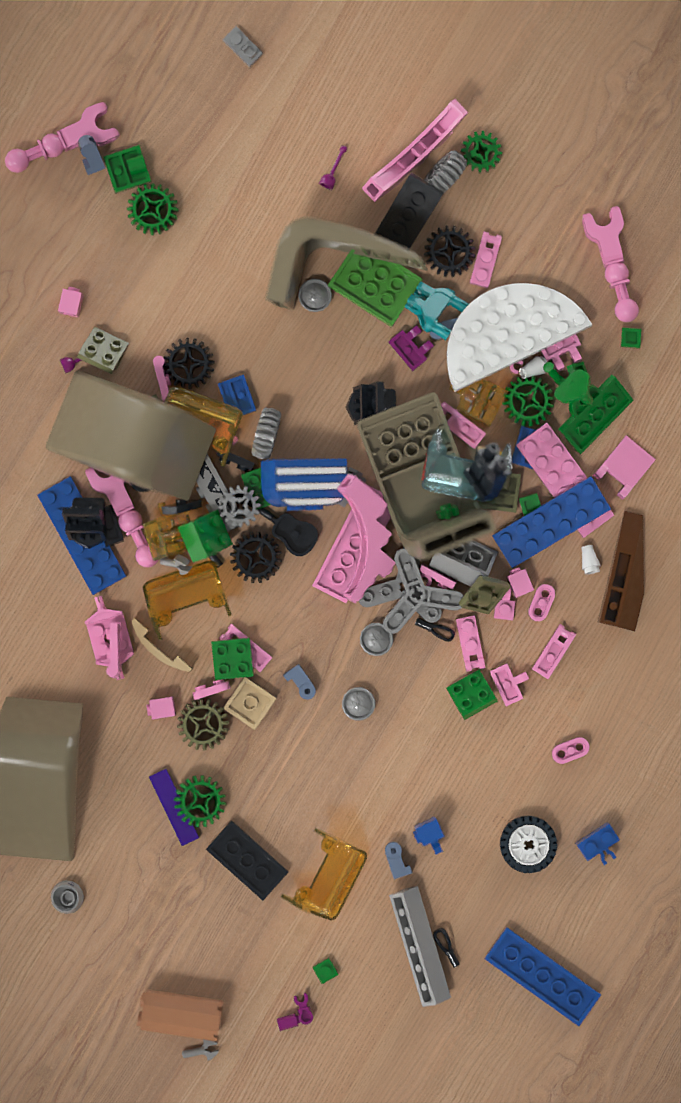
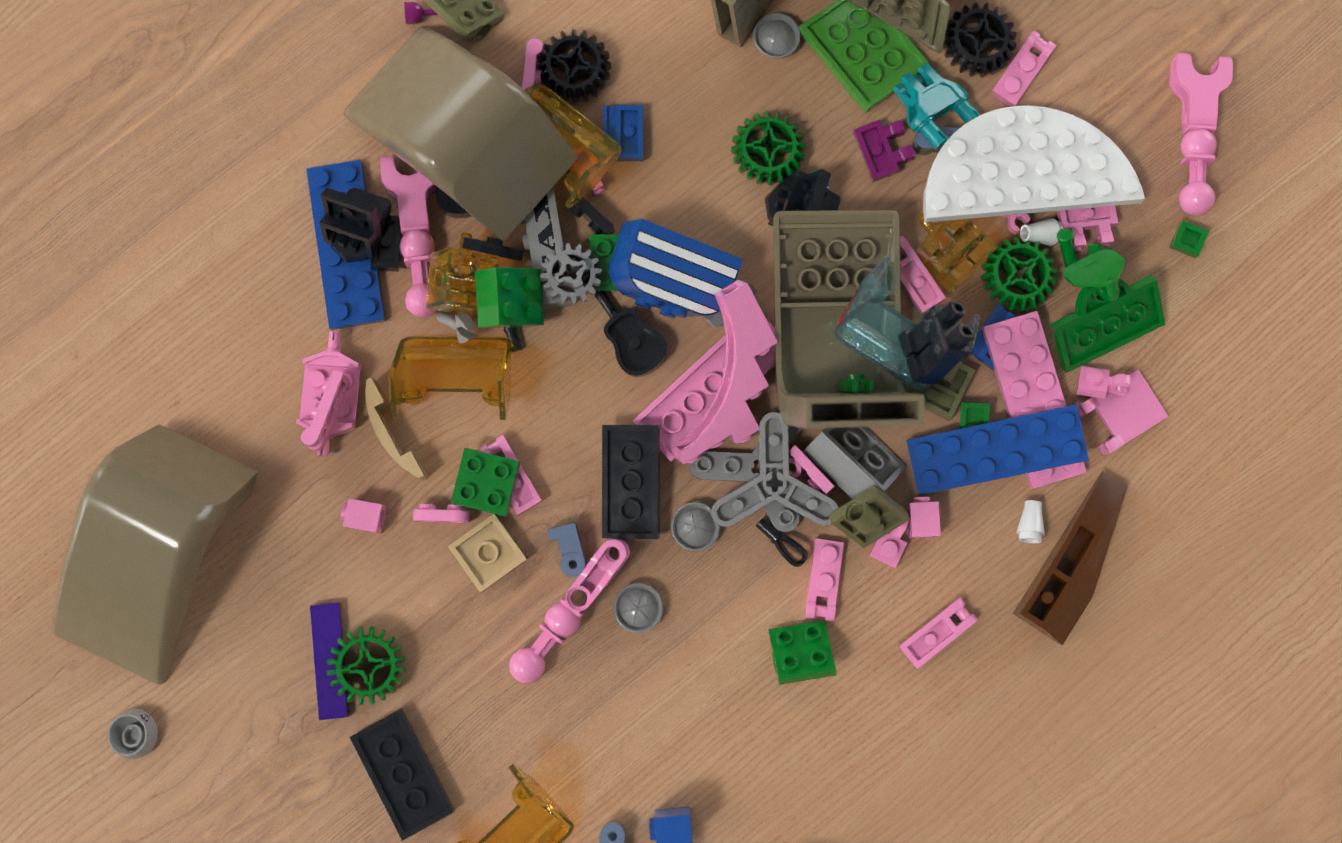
camera: 20 degrees right, 5 degrees down
olive gear [177,698,229,751] -> none
black gear [230,532,282,583] -> none
light grey gear [252,407,281,460] -> none
bright pink plate [490,664,529,706] -> none
bright pink plate [528,584,555,621] -> none
bright pink plate [552,737,589,764] -> none
none -> bright pink piece [509,539,631,684]
none -> black plate [602,425,660,539]
none -> green gear [731,110,806,186]
none -> bright pink plate [1077,366,1130,399]

